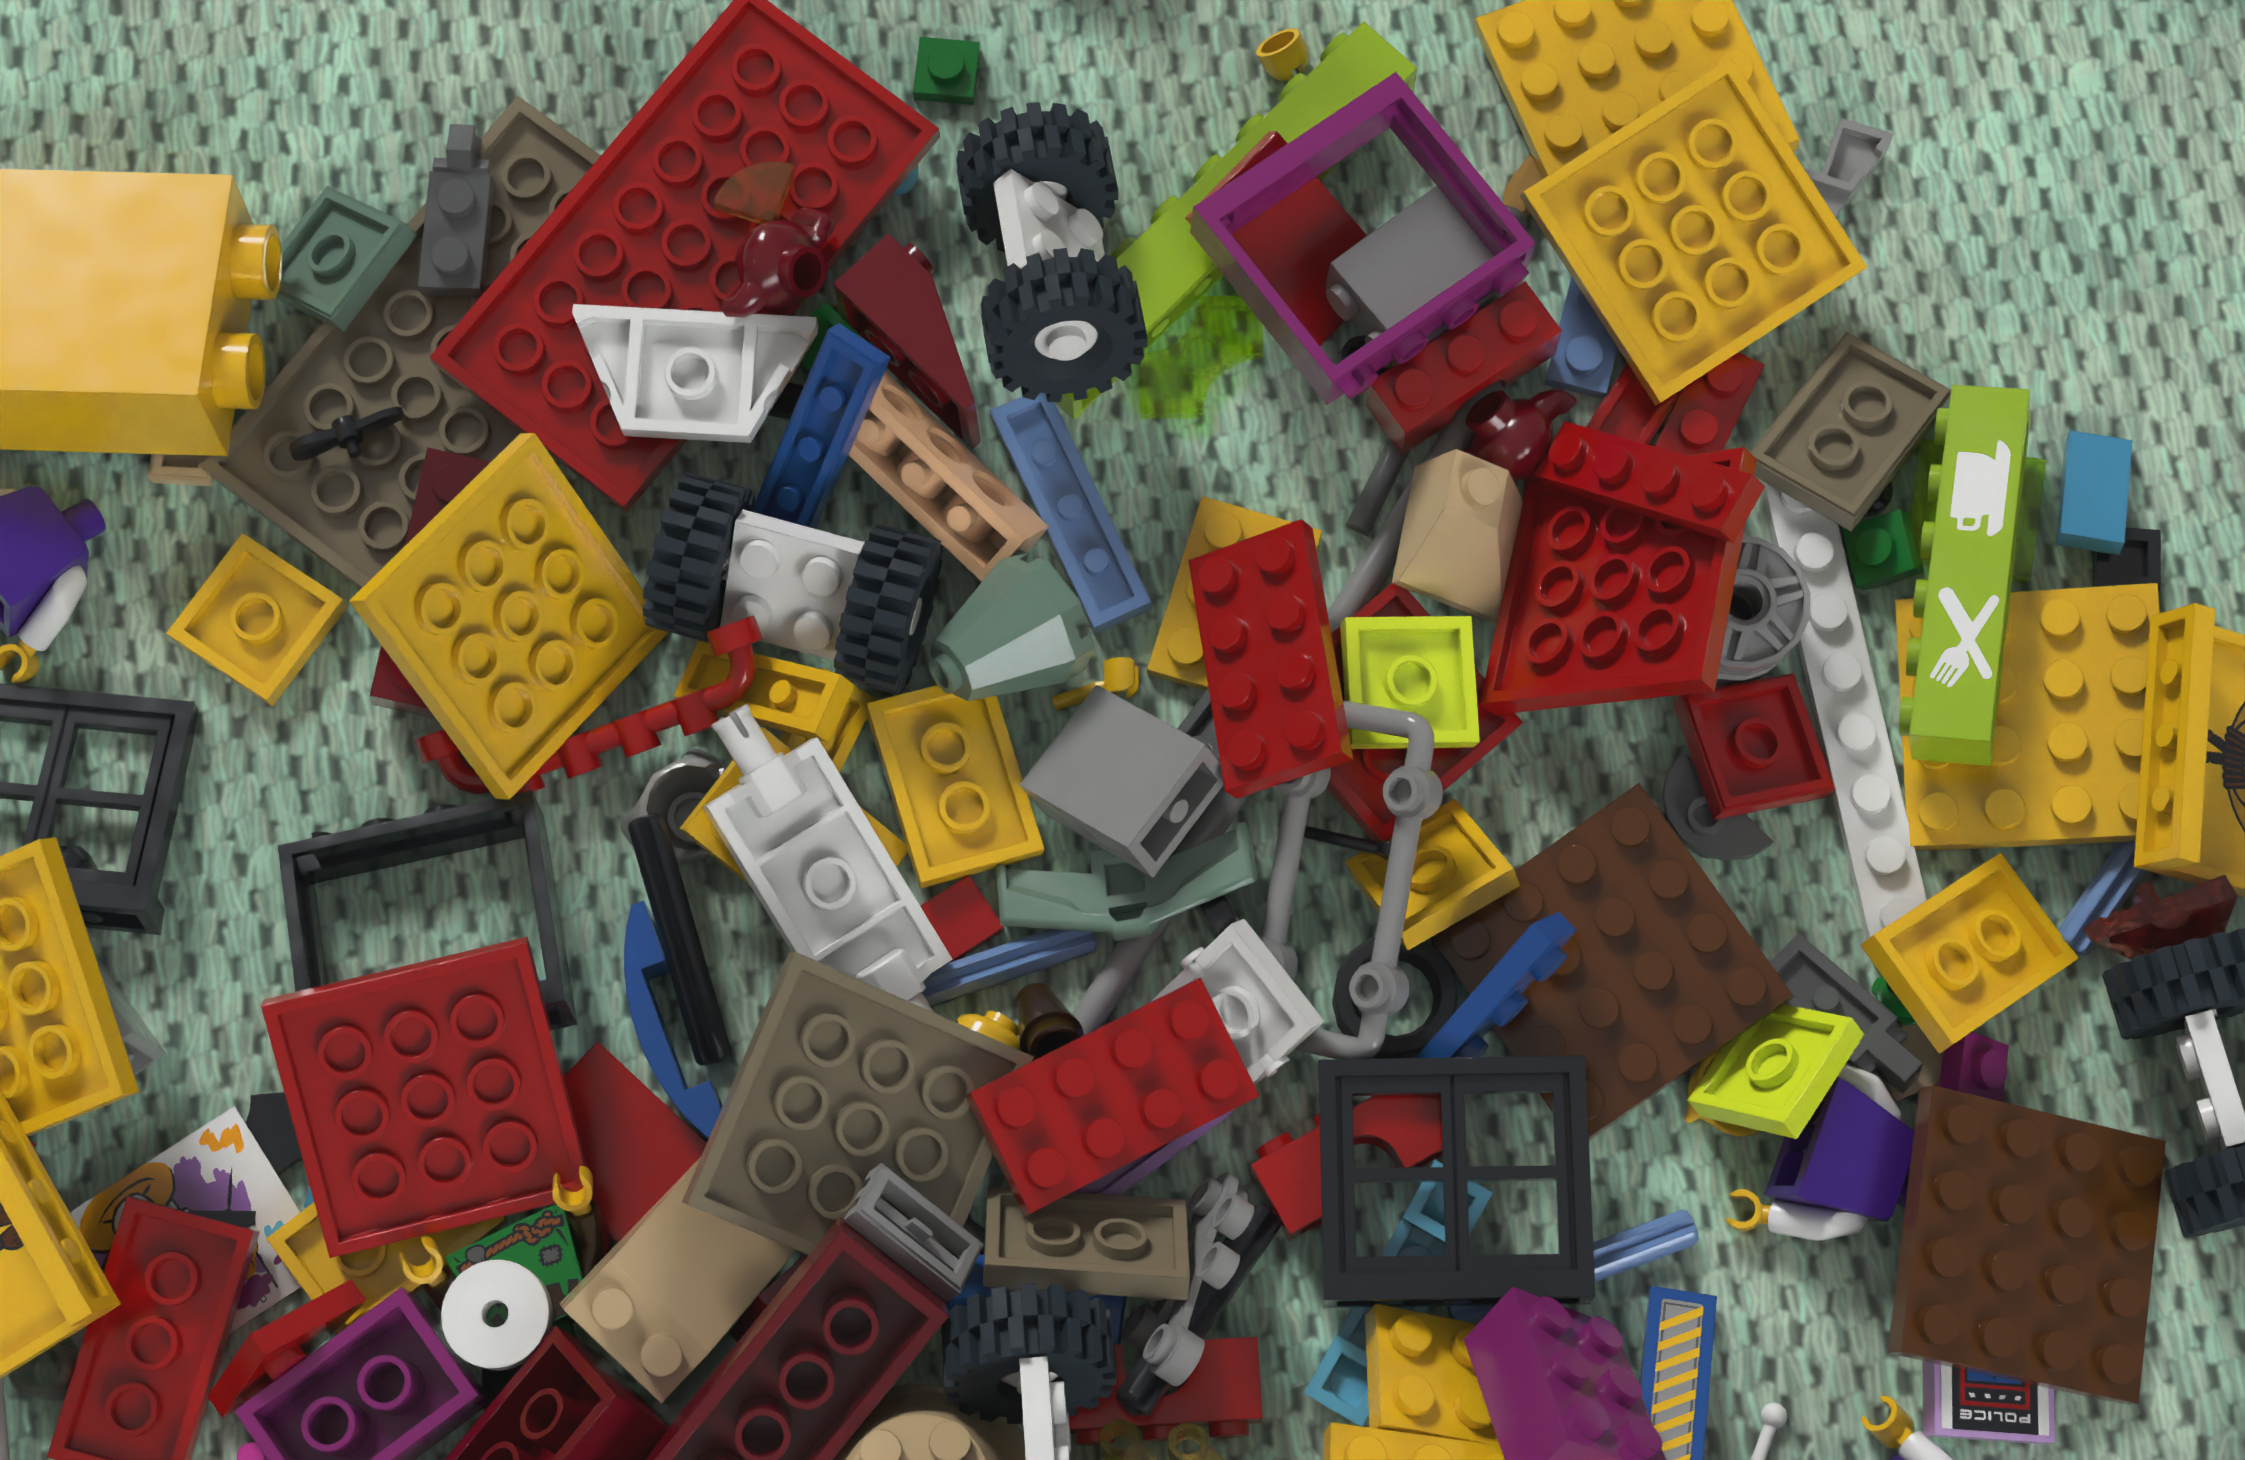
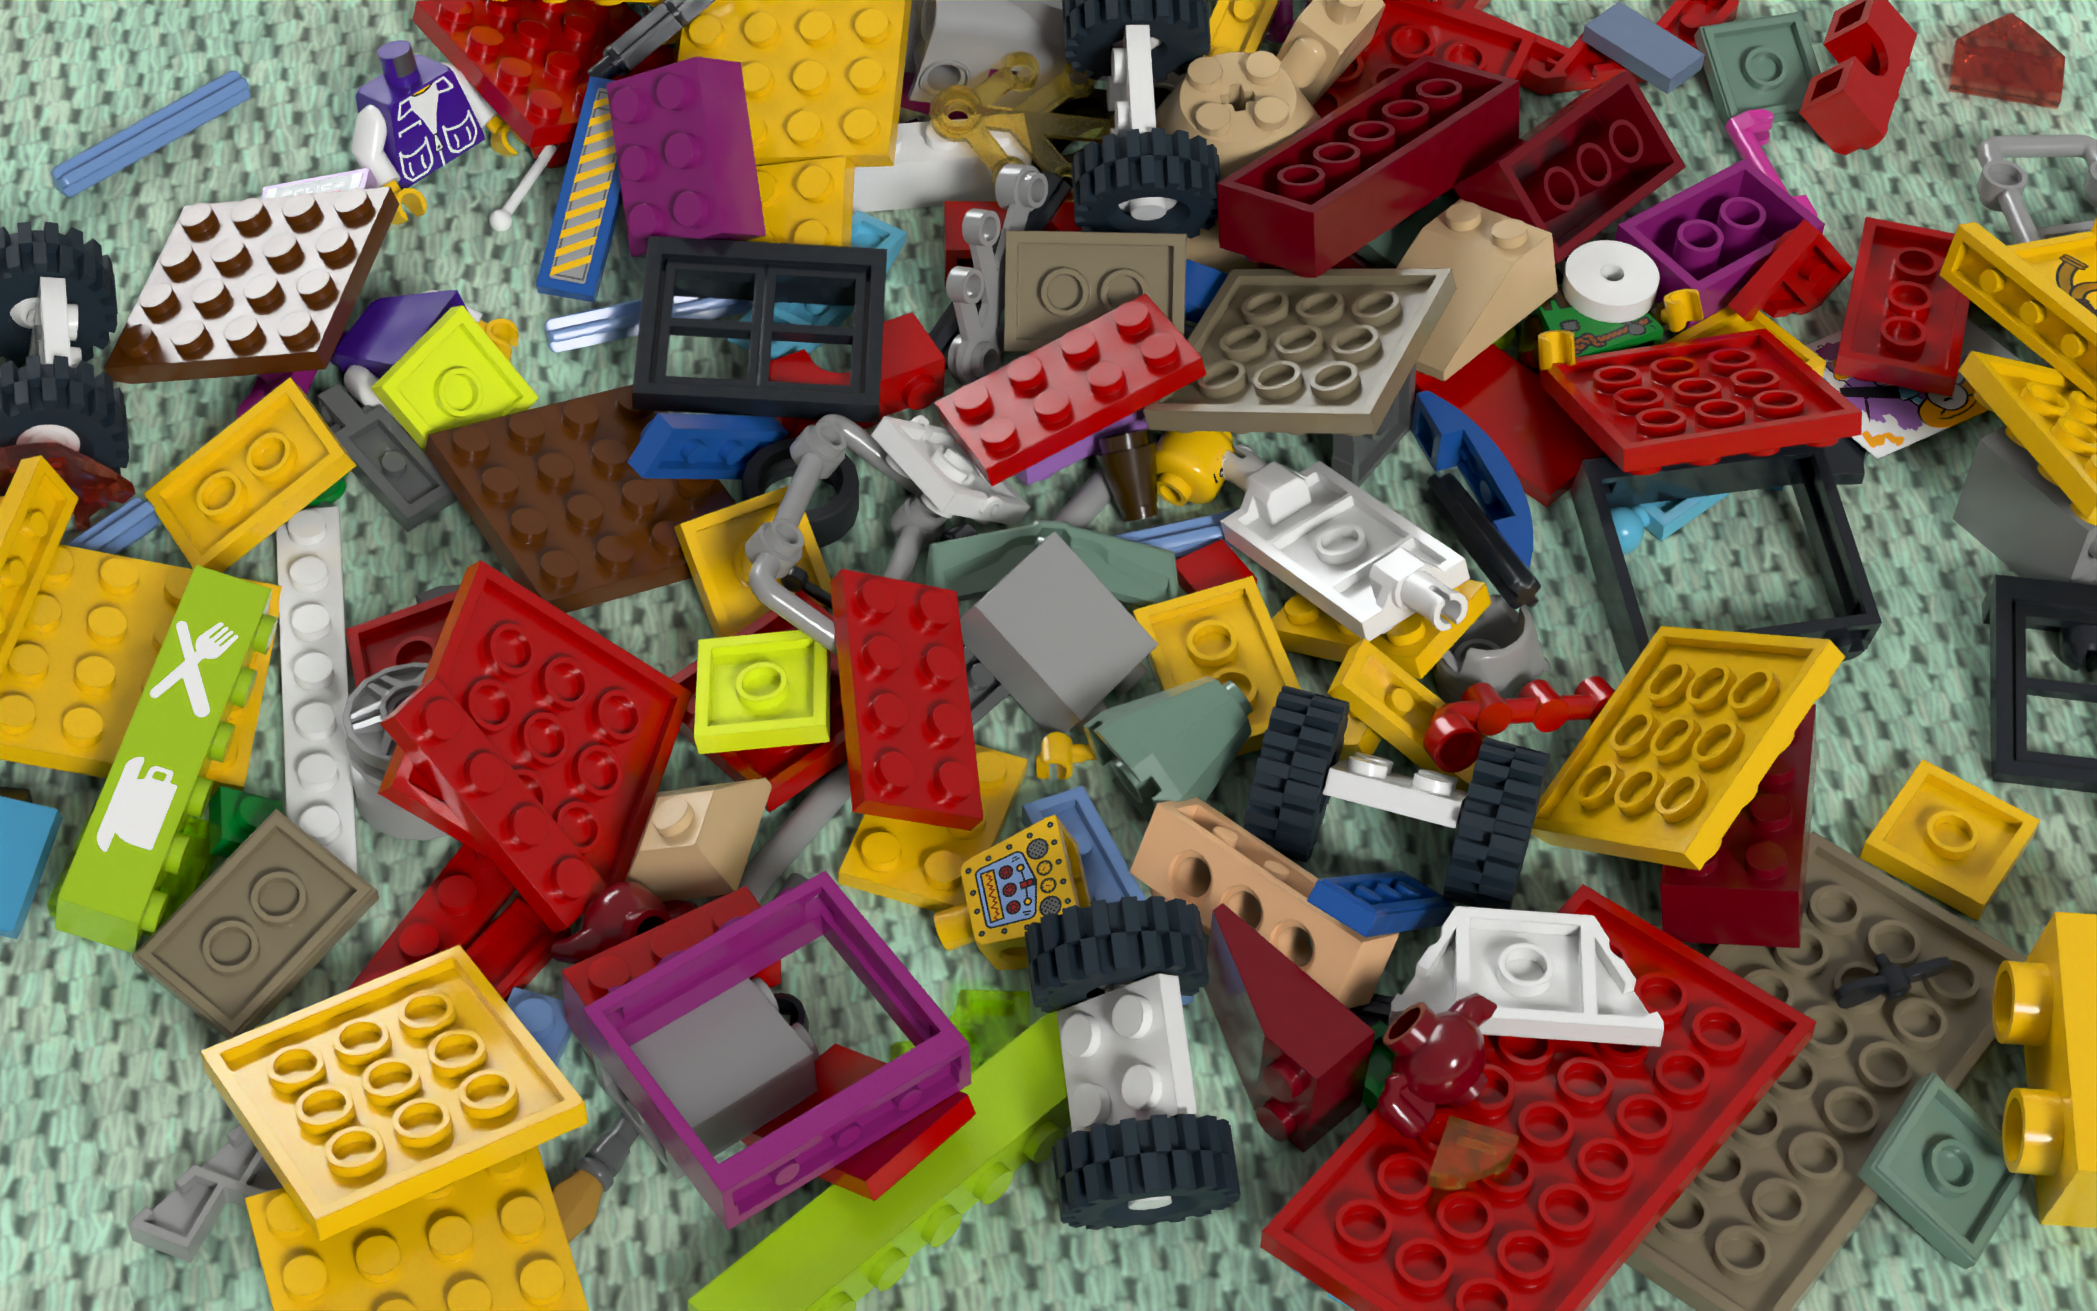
camera: 175 degrees right, 25 degrees down
dark grey hinge [418,124,495,298] -> none
light grey tile [844,1163,984,1302] -> none
none -> yellow torso [934,814,1091,970]

